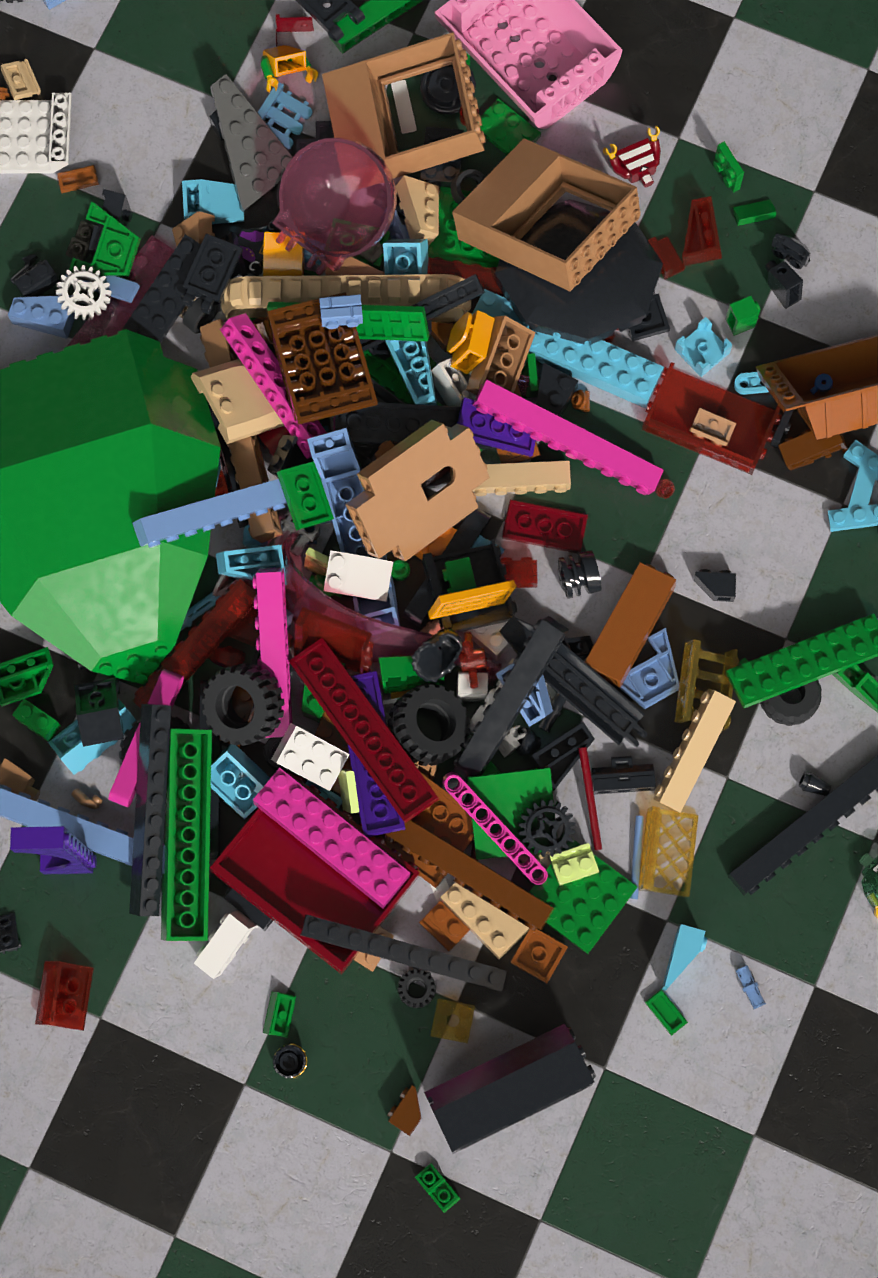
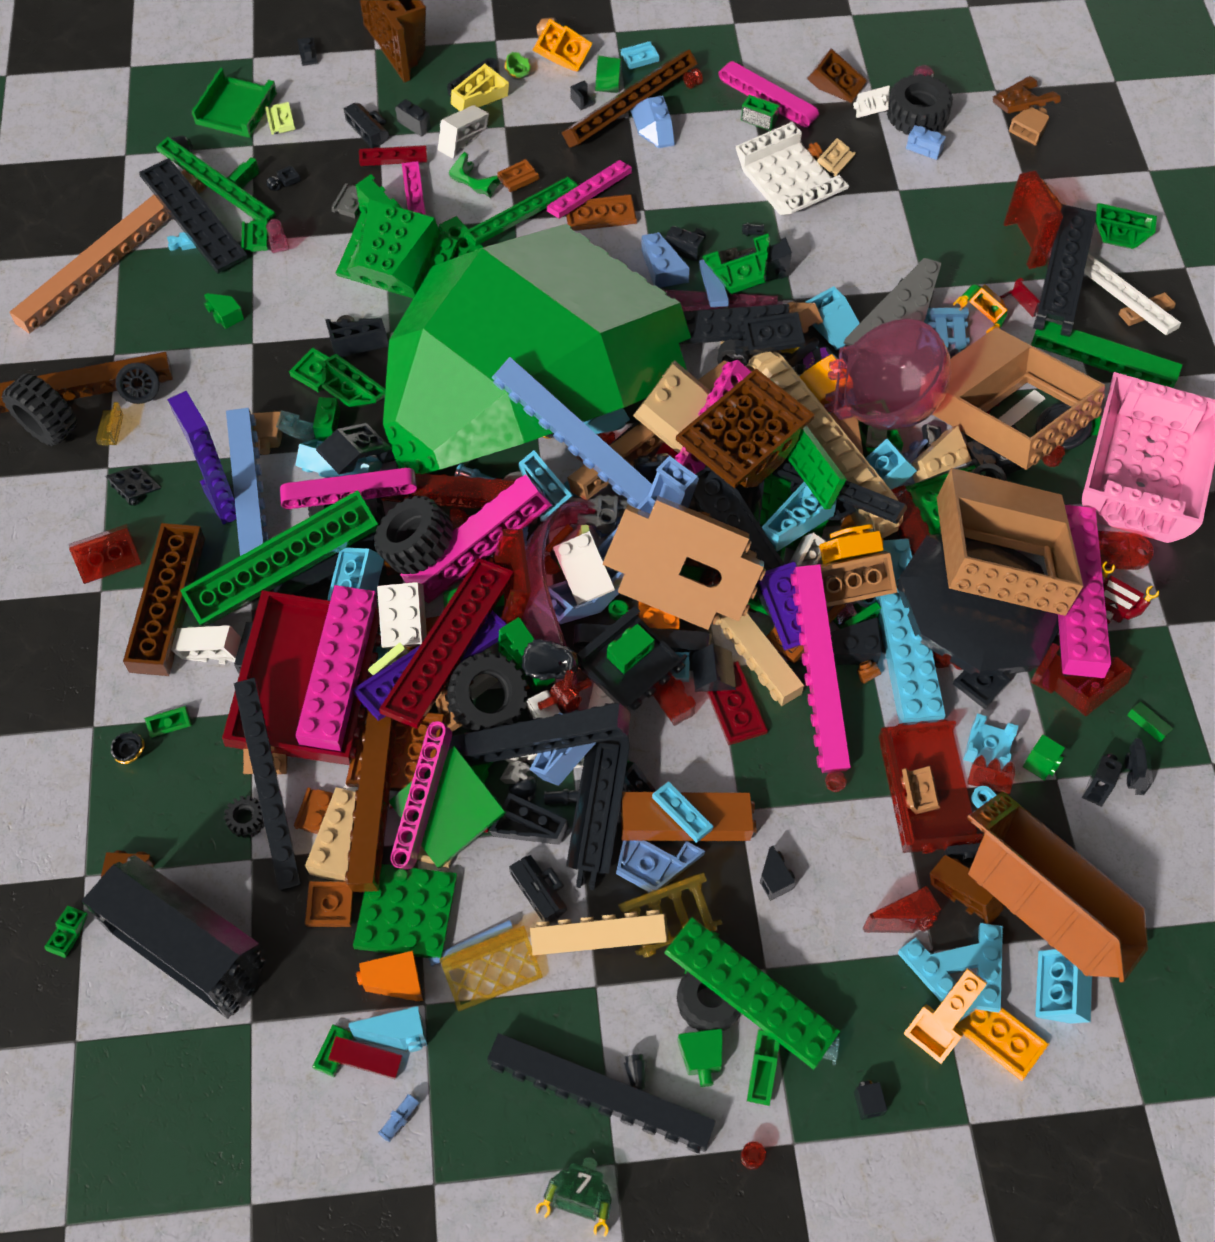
camera: 55 degrees right, 15 degrees down
white gear [56,265,111,320] -> none
dark orange tile [57,165,99,193] -> none
medium nougat arm [71,788,103,809] -> none
black brick [129,704,171,916] -> none
green plate [277,461,334,531] -> none
medium blue brick [319,294,363,329] -> none
light orange tile [428,580,516,620] -> none
clear yellow piece [431,999,475,1044] -> none
green plate [480,99,541,155] -> none
black gear [518,799,576,857] -> none
yellowish green plate [550,843,599,886] -> none
black wheel [557,550,602,599] -> none
dark red piece [578,747,602,850] -> none
green plate [713,141,744,193] -> none
blue piece [810,374,833,395] -> none
none -> reddish brown brick [123,523,205,676]
none -> clear light blue slope [276,410,315,442]
none -> dark red tile [328,1036,402,1079]
none -> orange slope [356,951,423,1001]
none -> medium azure plate [652,782,713,843]
none -> green torso [677,1029,722,1087]
none -> black slope [691,643,736,692]
none -> black pin [742,222,764,236]
none -> clear red slope [862,886,941,933]
none -> clear red plate [967,755,1015,794]
none -> dark pink brick [1058,505,1111,678]
none -> clear red plate [1098,531,1154,570]

